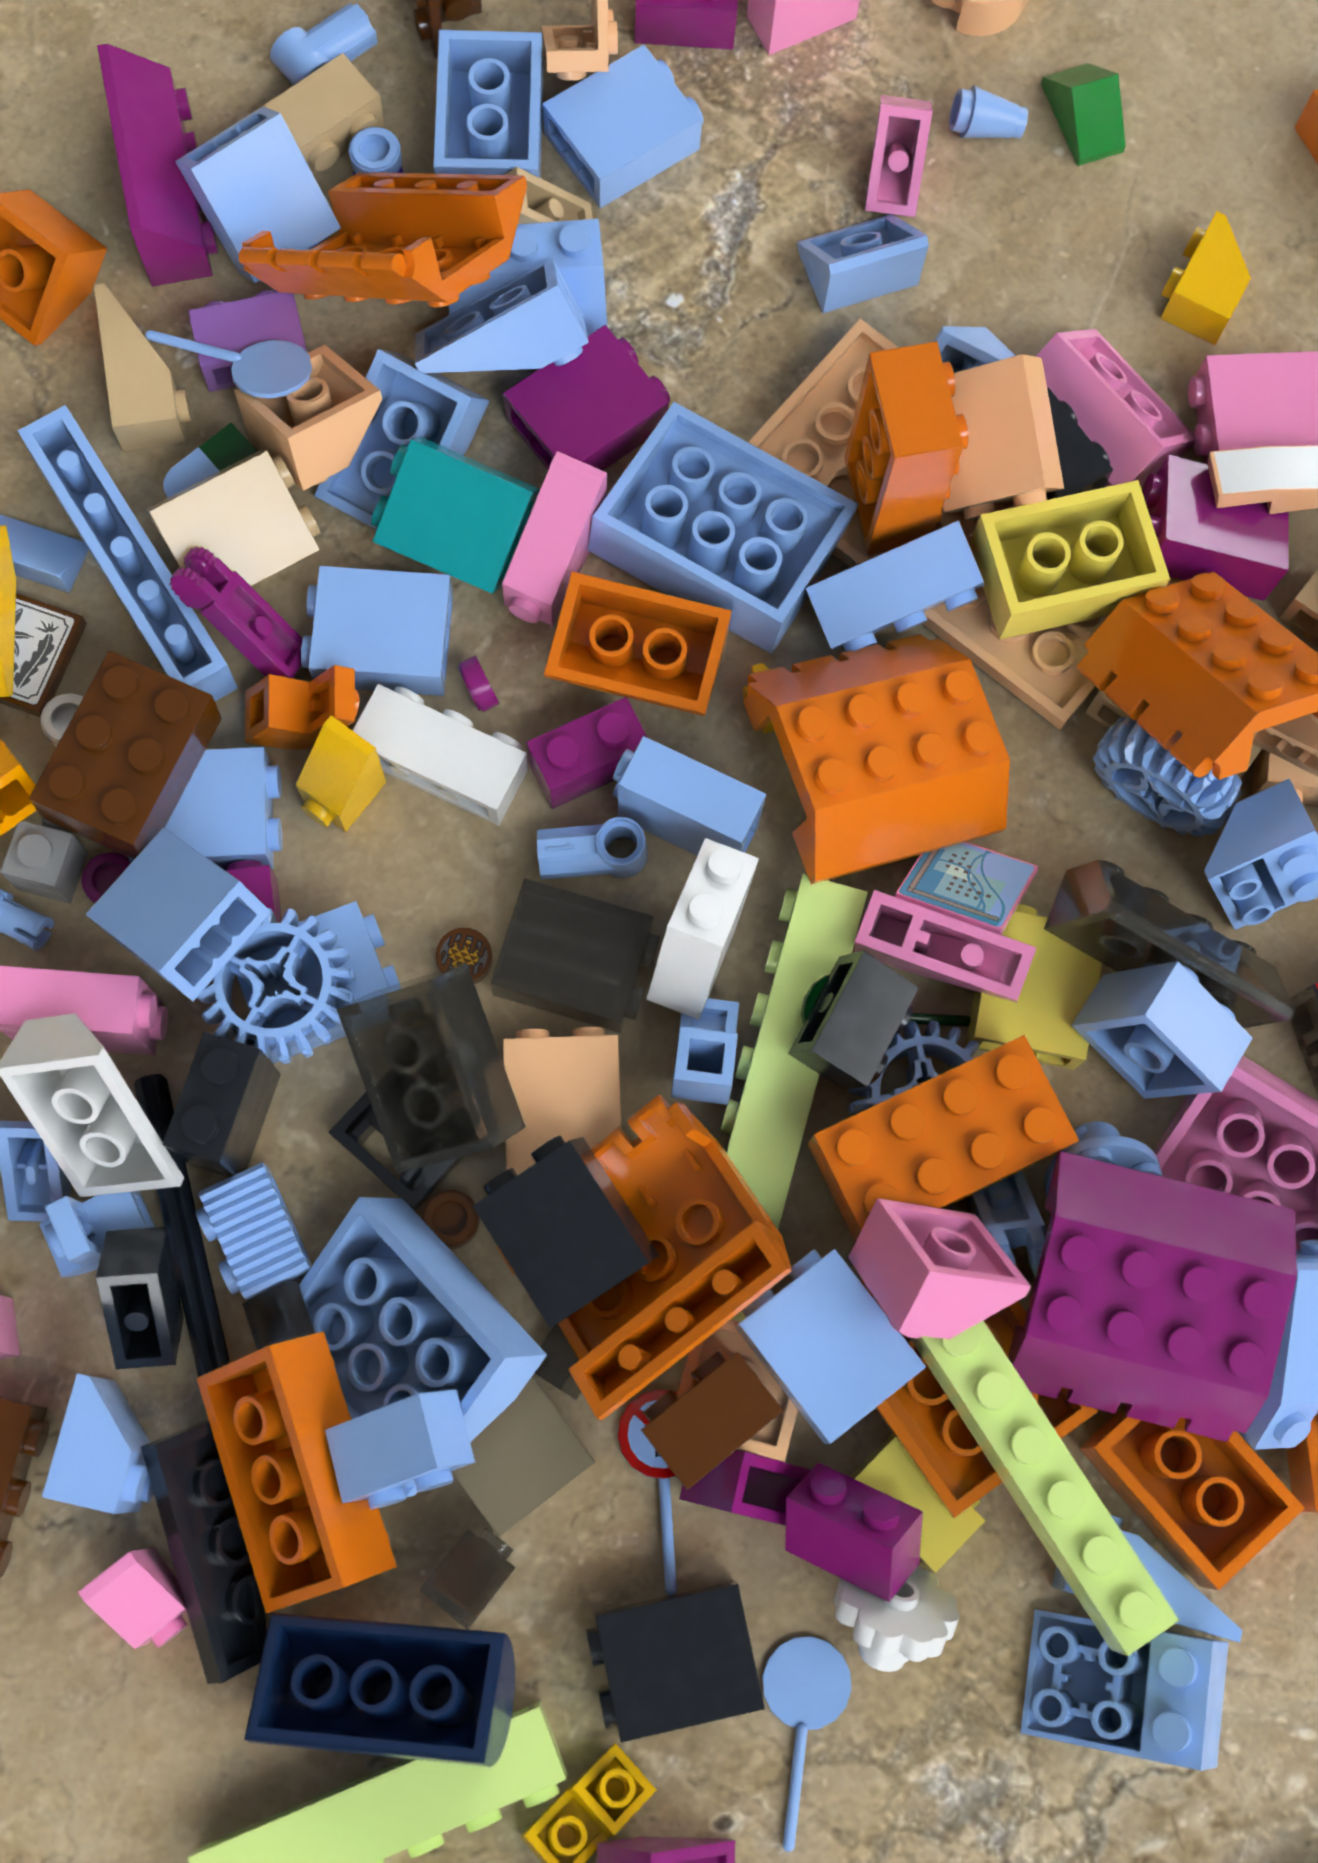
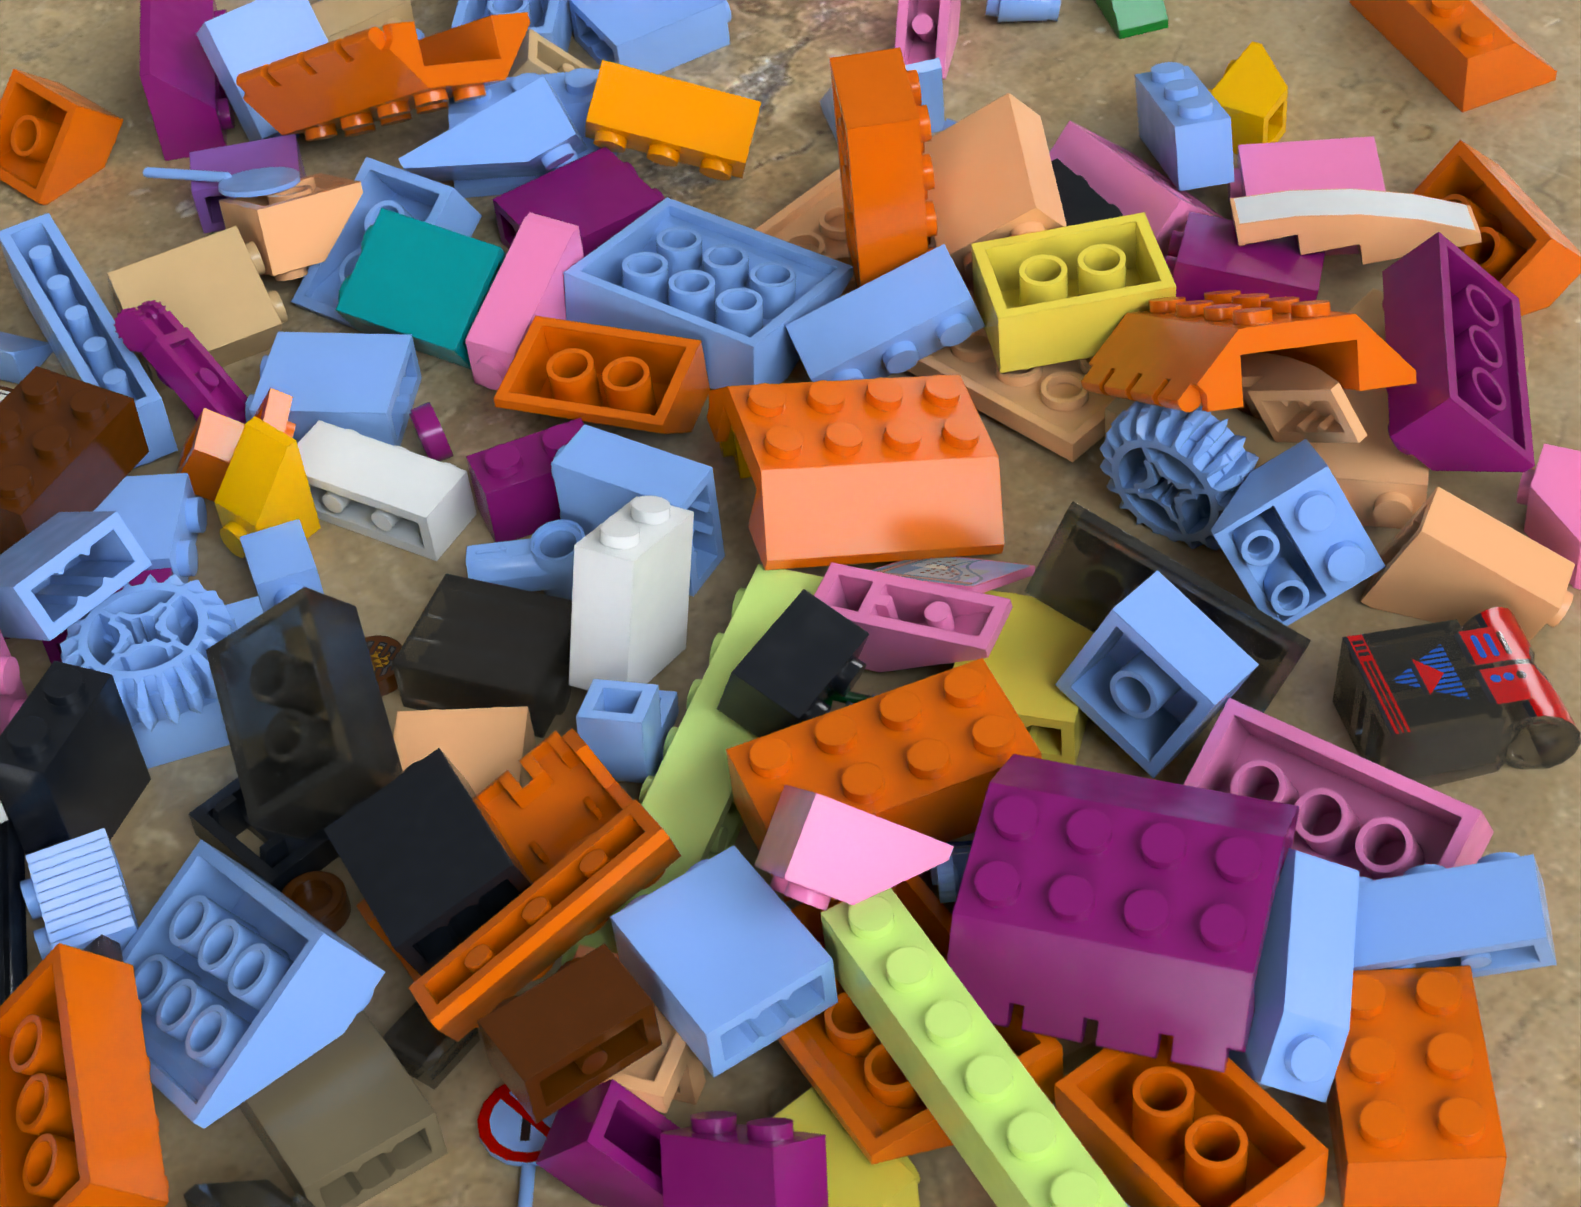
camera: 15 degrees right, 30 degrees down
tan slope [94,283,192,452] -> none
light blue brick [325,1389,475,1509] -> none
none -> light blue brick [239,519,329,625]
none -> light orange brick [585,60,761,180]
none -> light blue brick [1135,62,1235,191]

